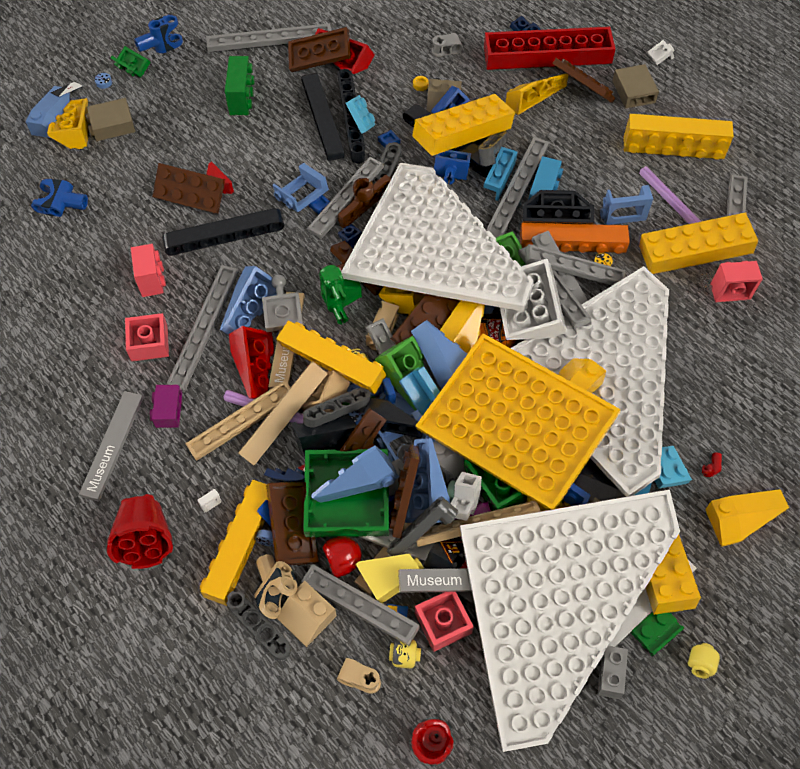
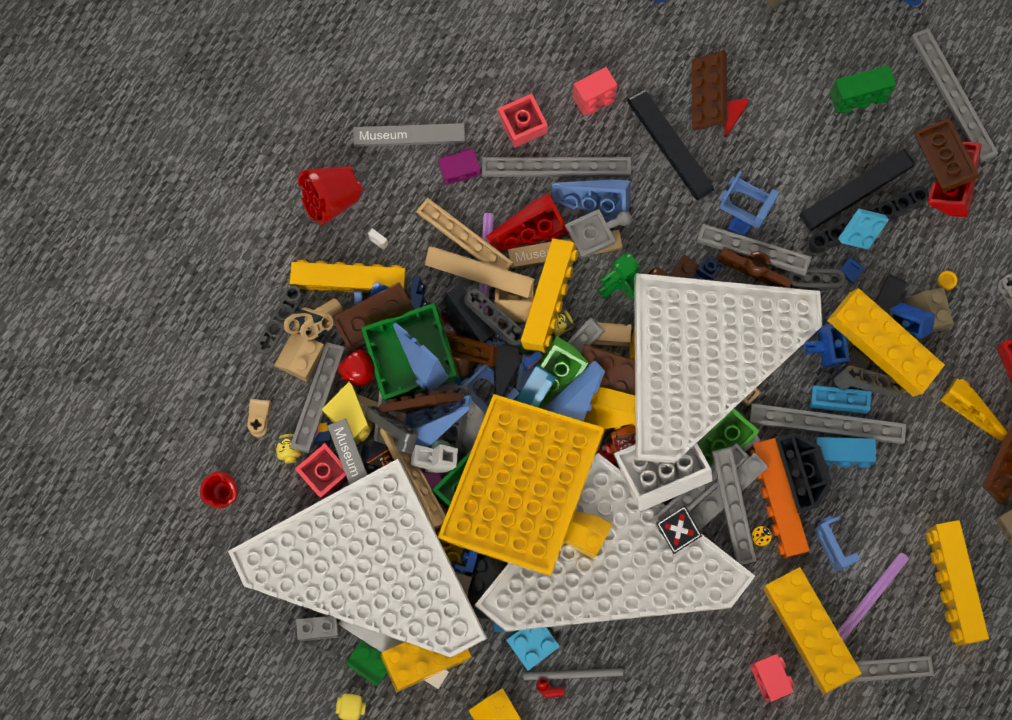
camera: 75 degrees right, 15 degrees up
none -> light grey piece [523,668,623,681]
none -> black sticker [656,505,702,554]

